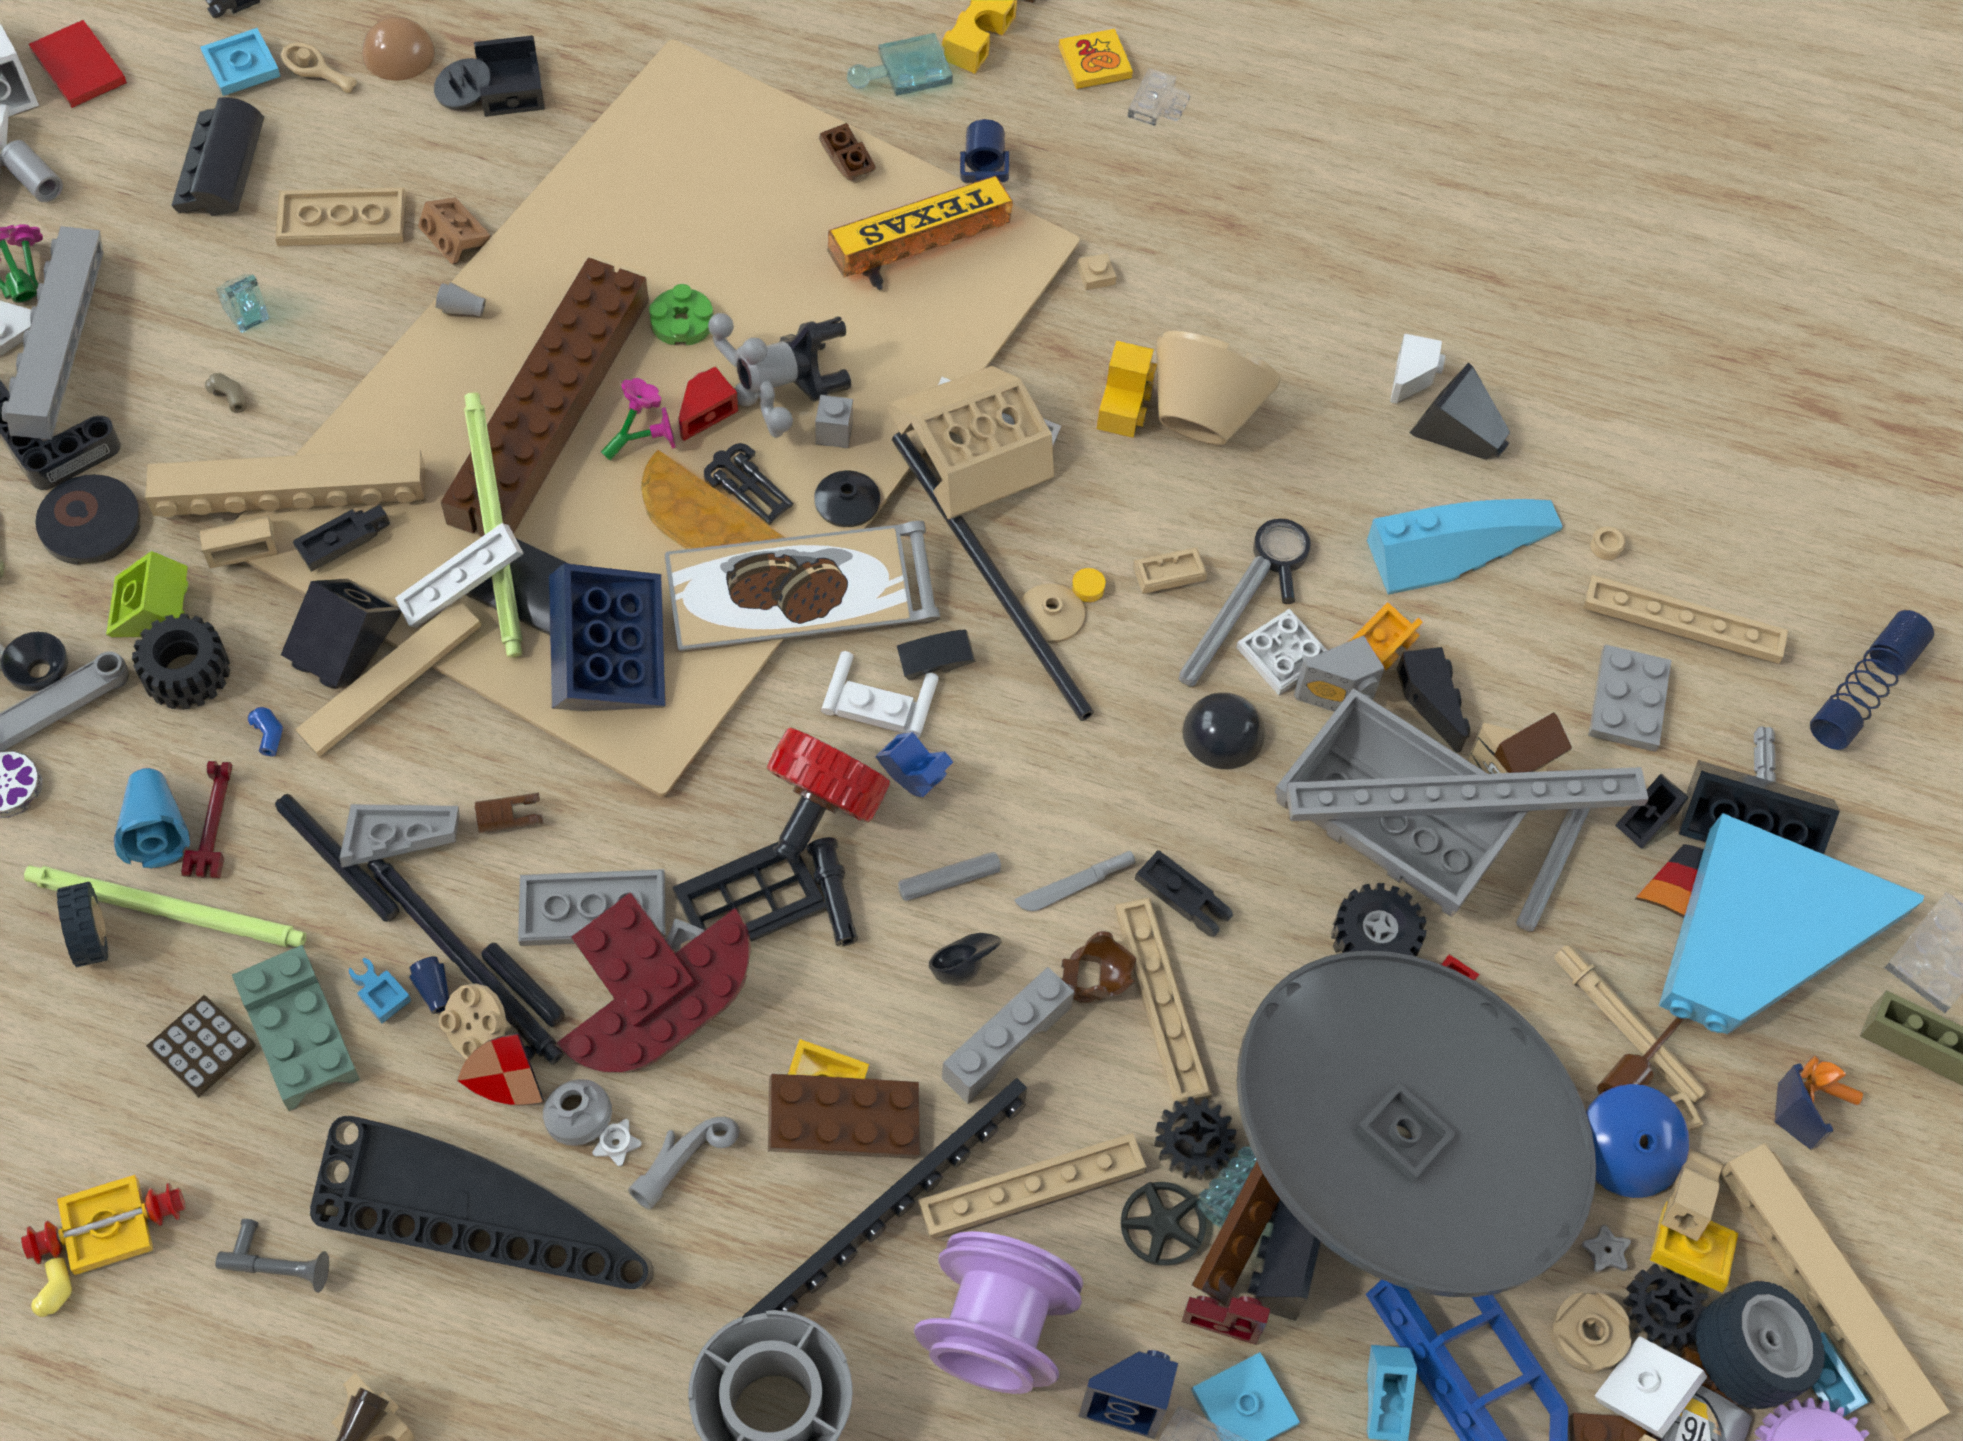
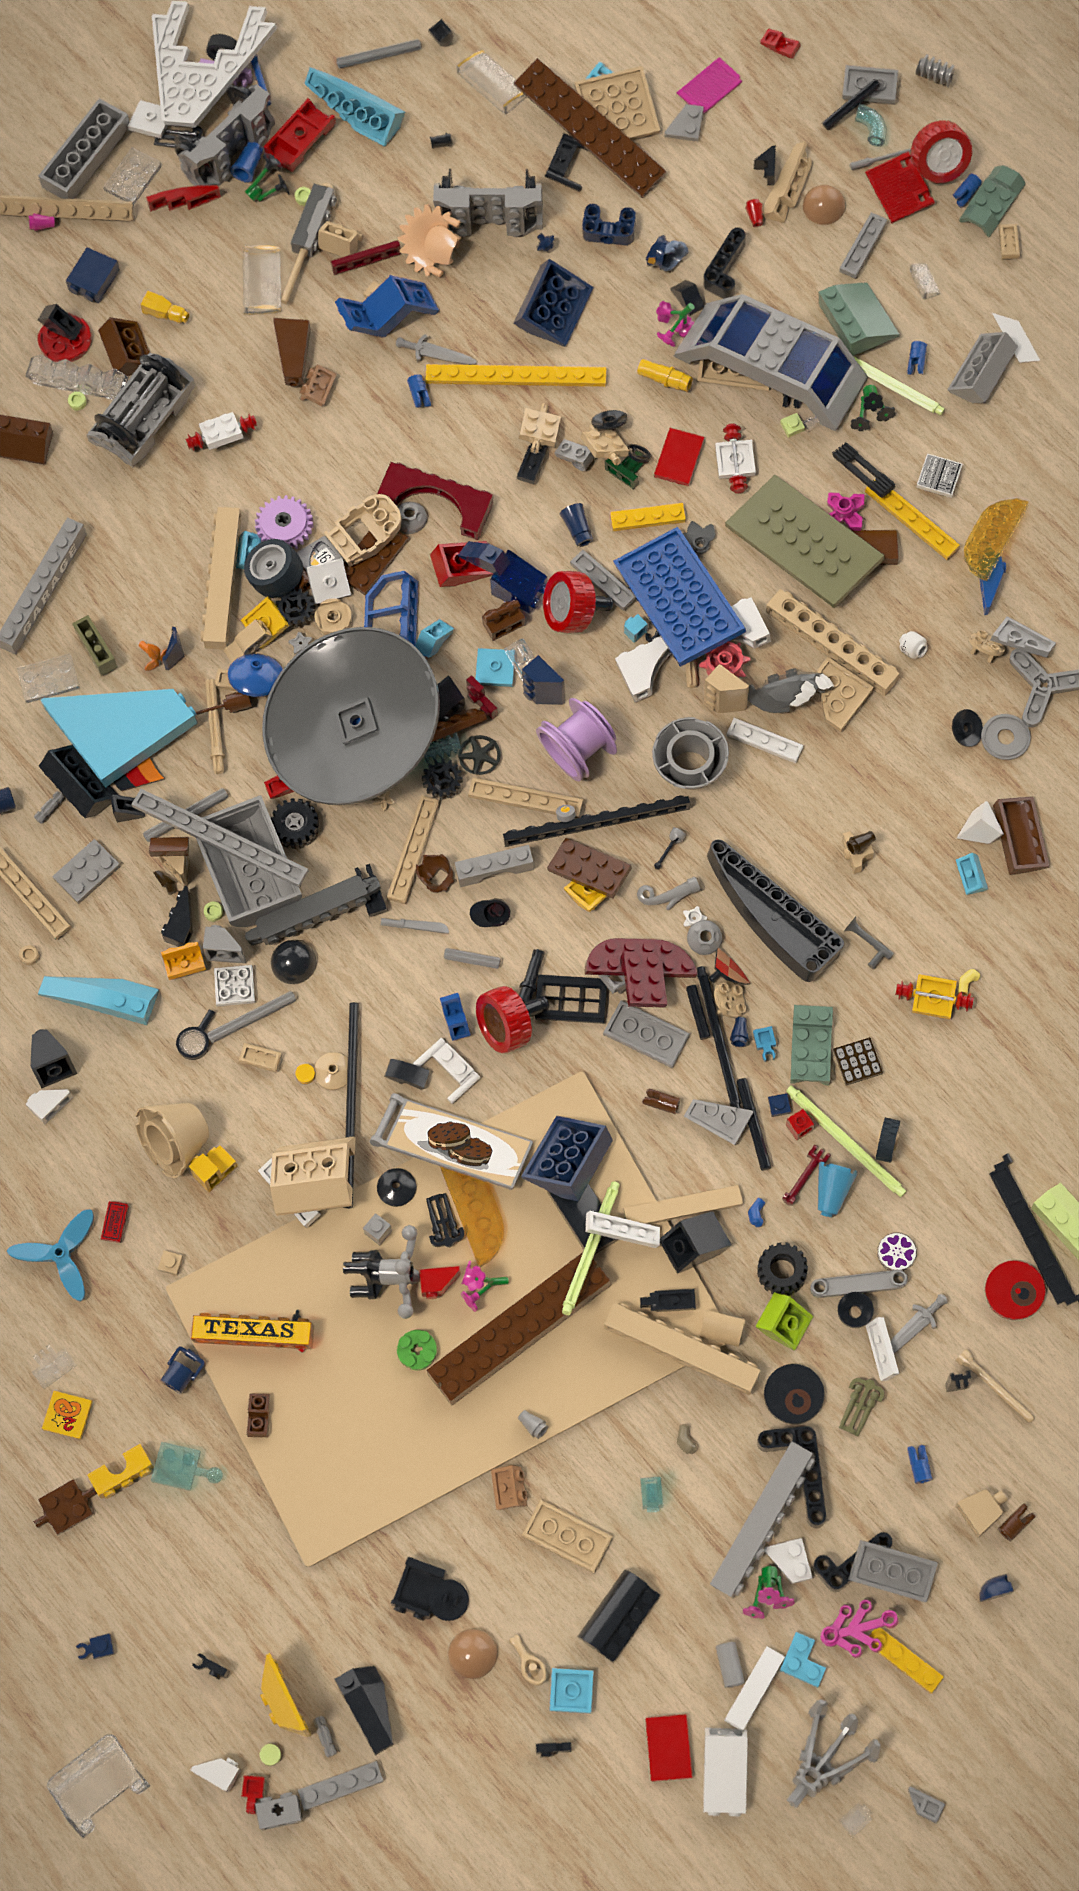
camera: 140 degrees left, 10 degrees up
none -> dark azure piece [7,1209,94,1302]
none -> red tile [101,1201,129,1243]
none -> dark grey hinge [245,875,382,946]
none -> light grey tile [556,805,576,822]
none -> hinge [654,827,686,870]
none -> dark blue plate [768,1093,791,1117]
none -> red brick [786,1109,814,1141]

